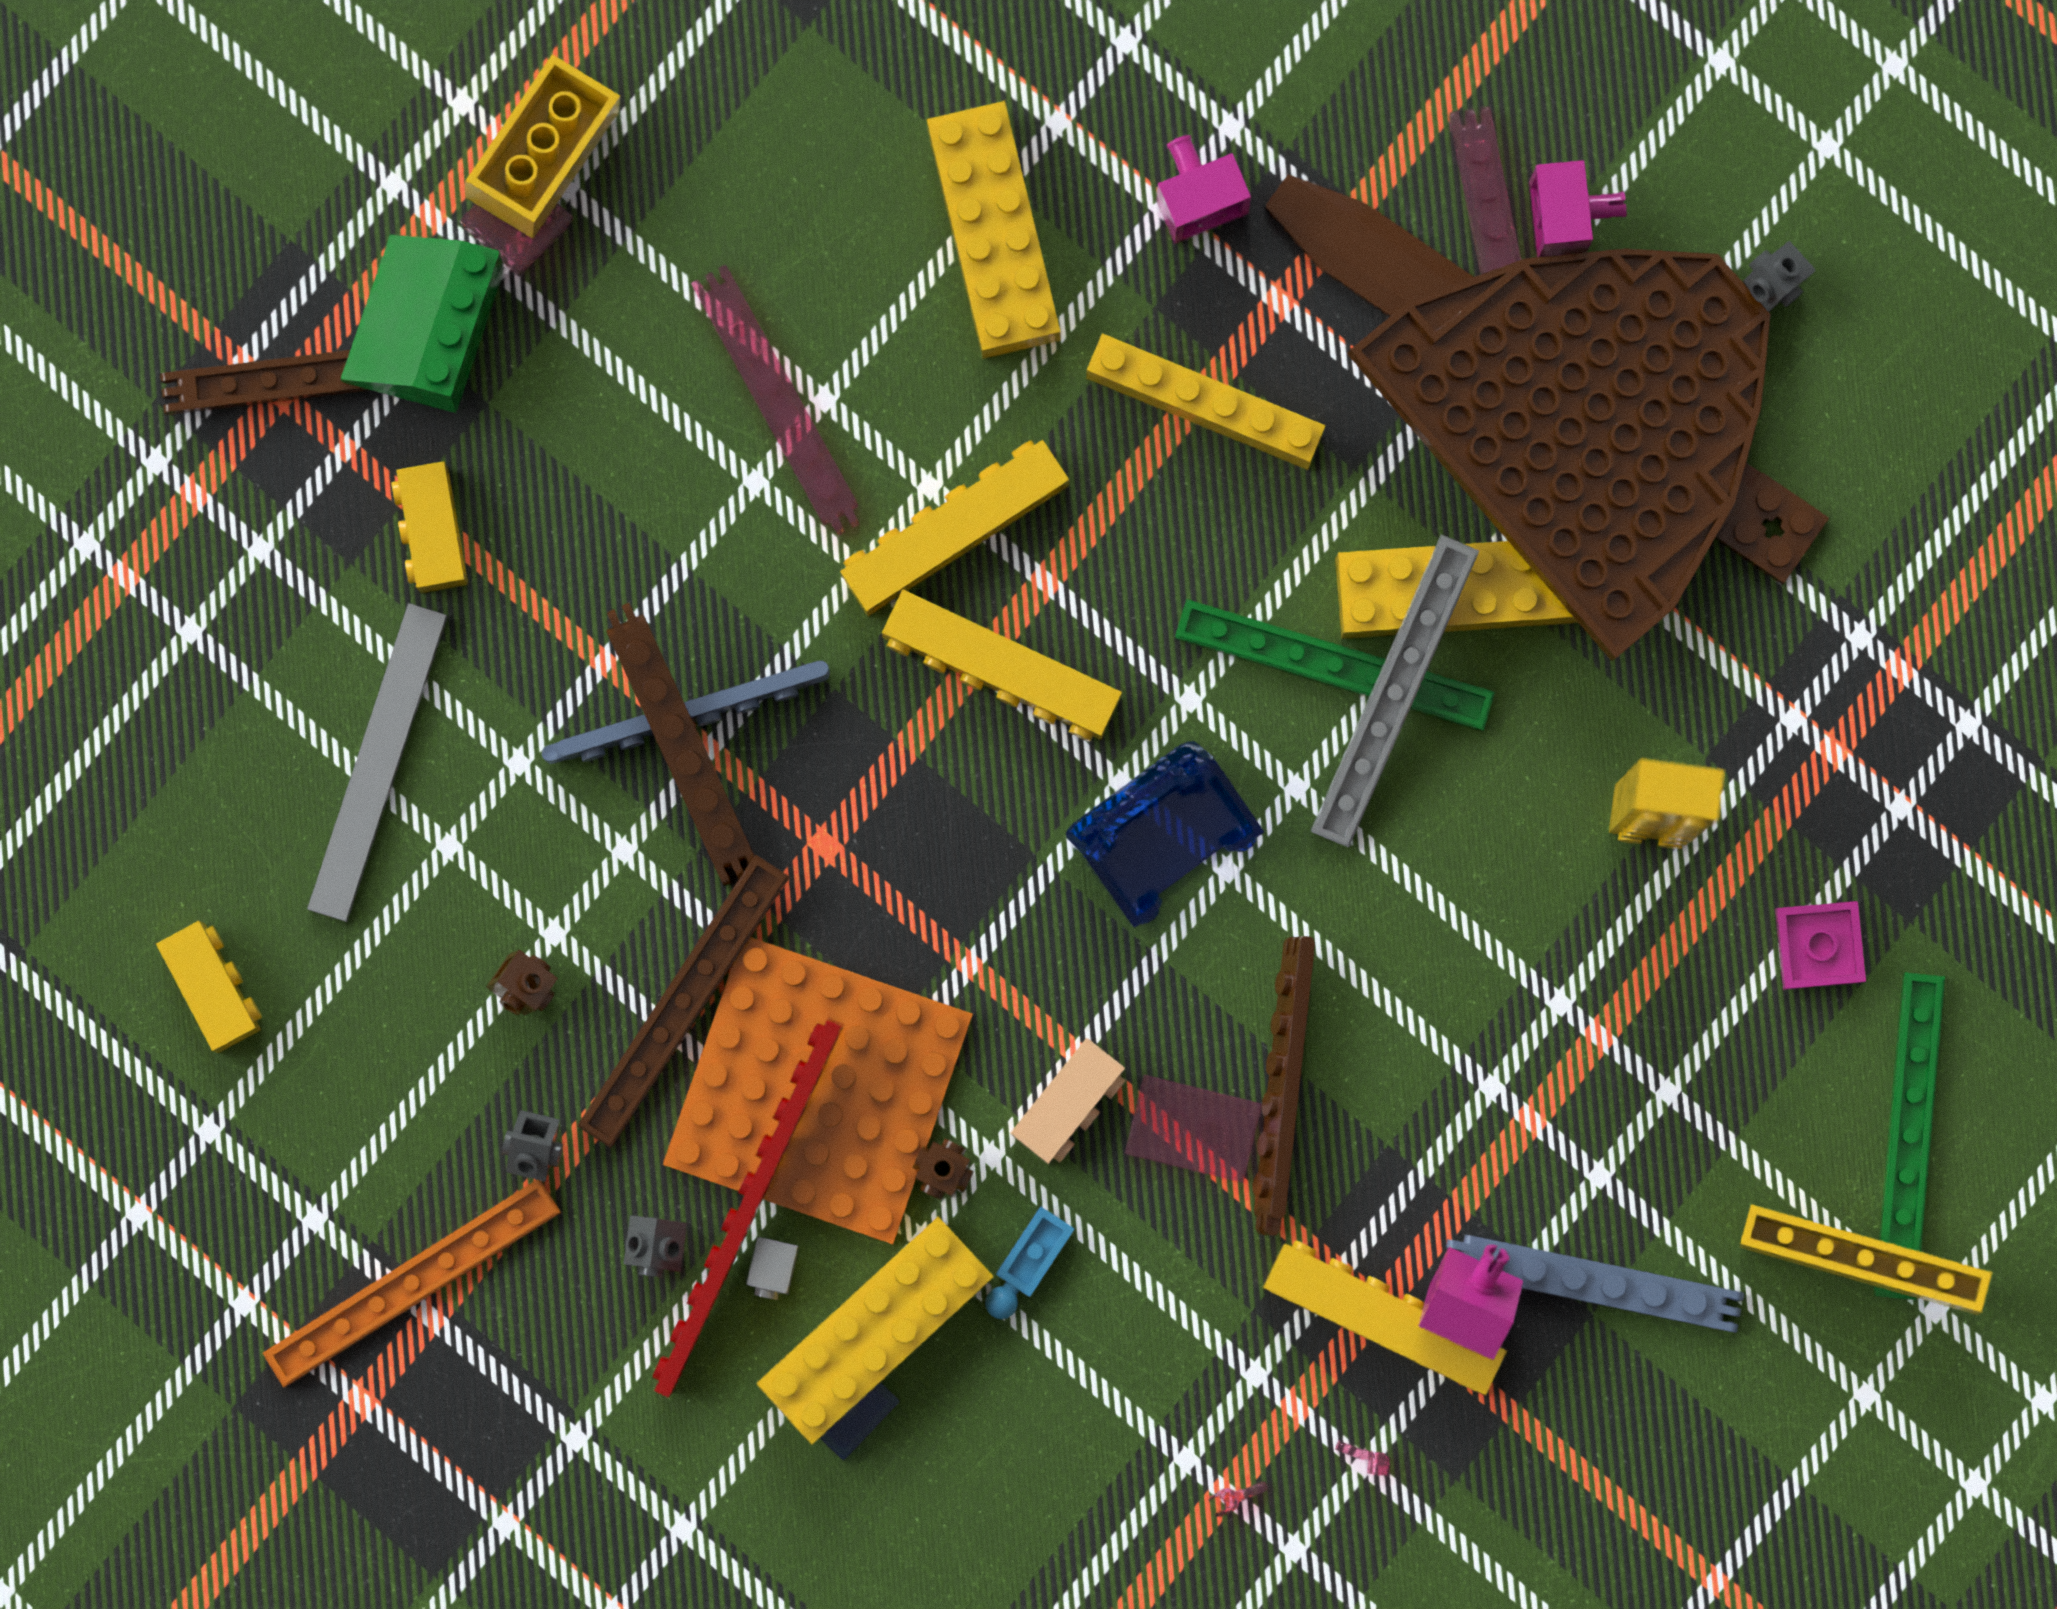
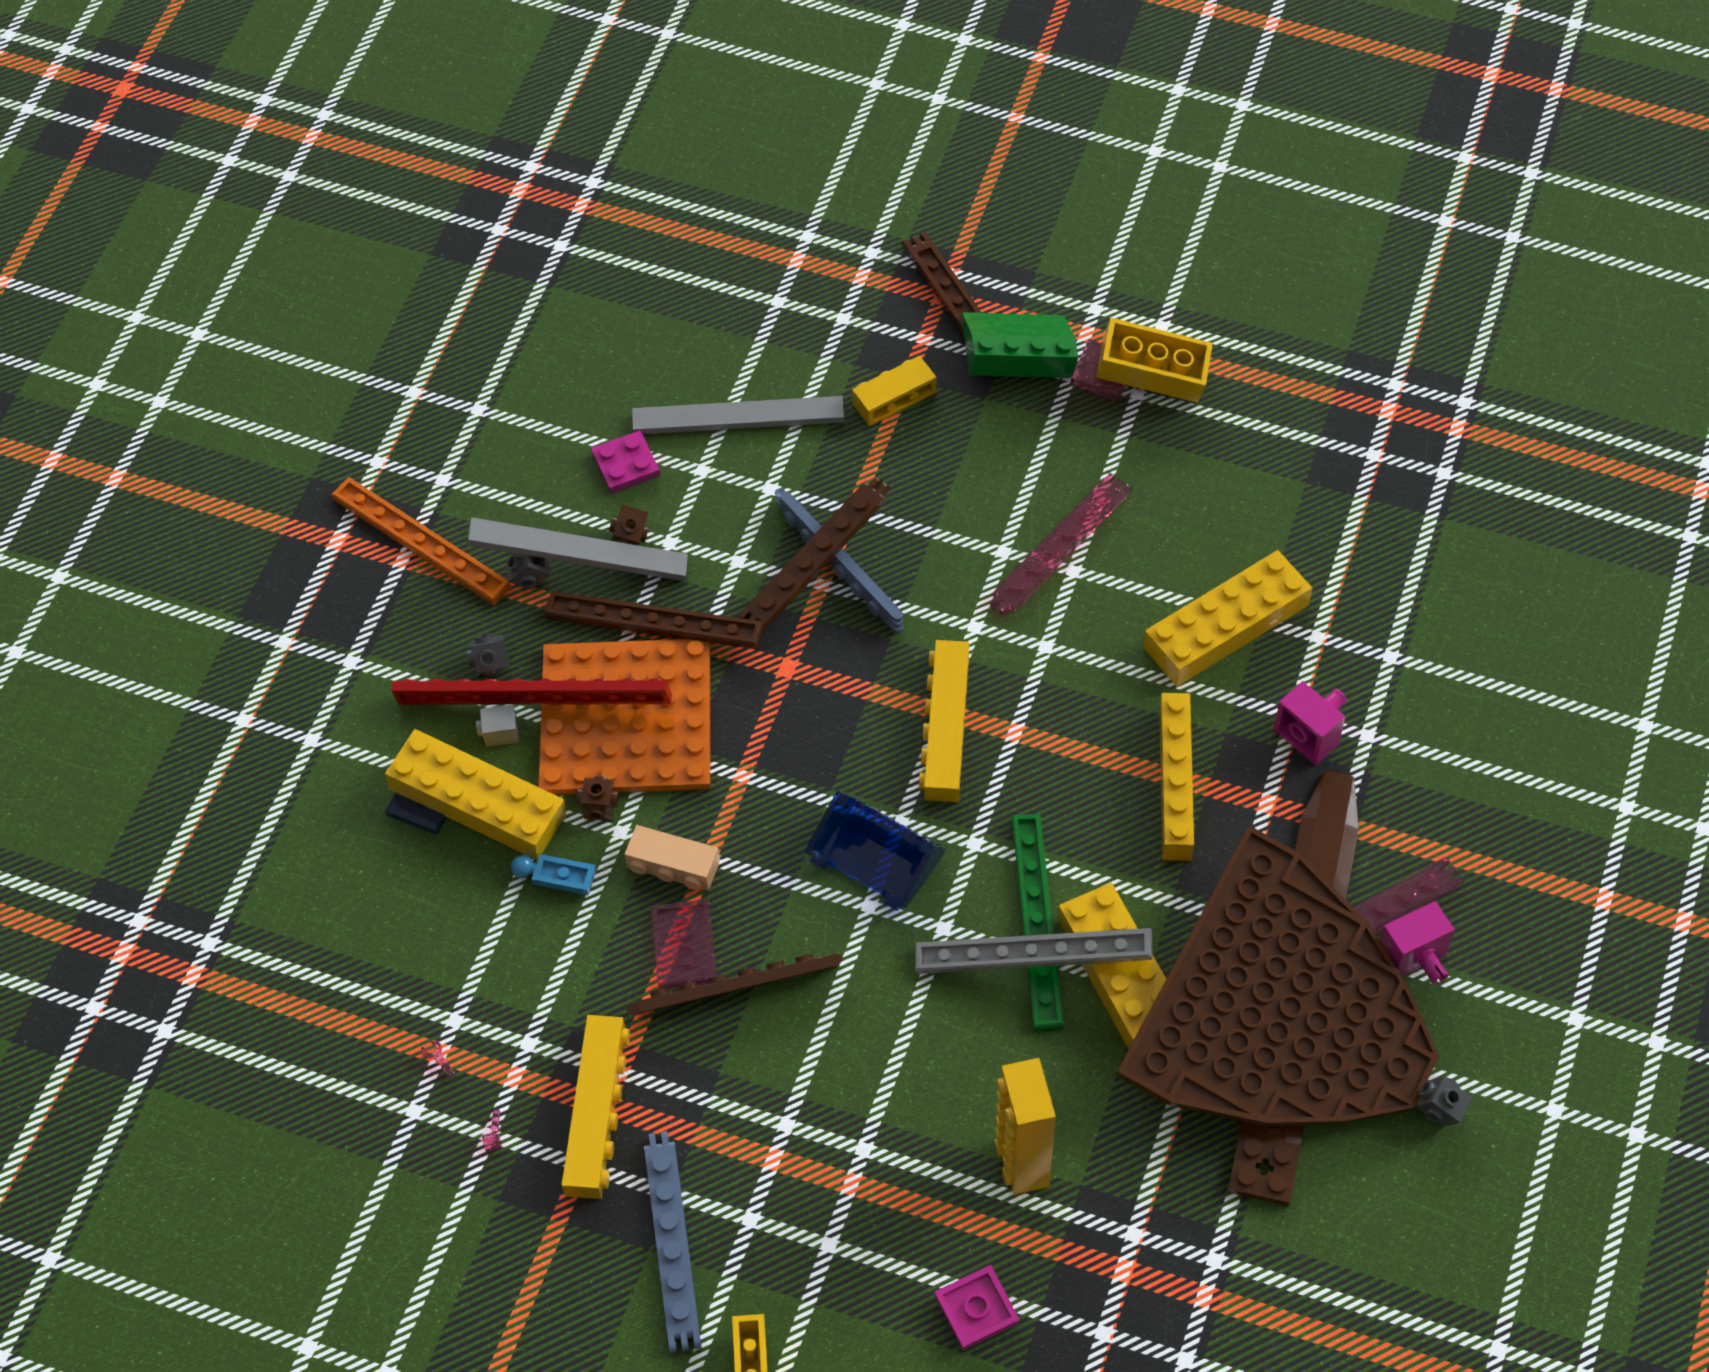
camera: 70 degrees right, 25 degrees down
yellow brick [156,921,262,1053] -> none
yellow brick [840,440,1069,616] -> none
dark pink brick [1418,1245,1524,1360] -> none
none -> light grey tile [467,517,688,581]
none -> dark pink plate [591,430,660,494]

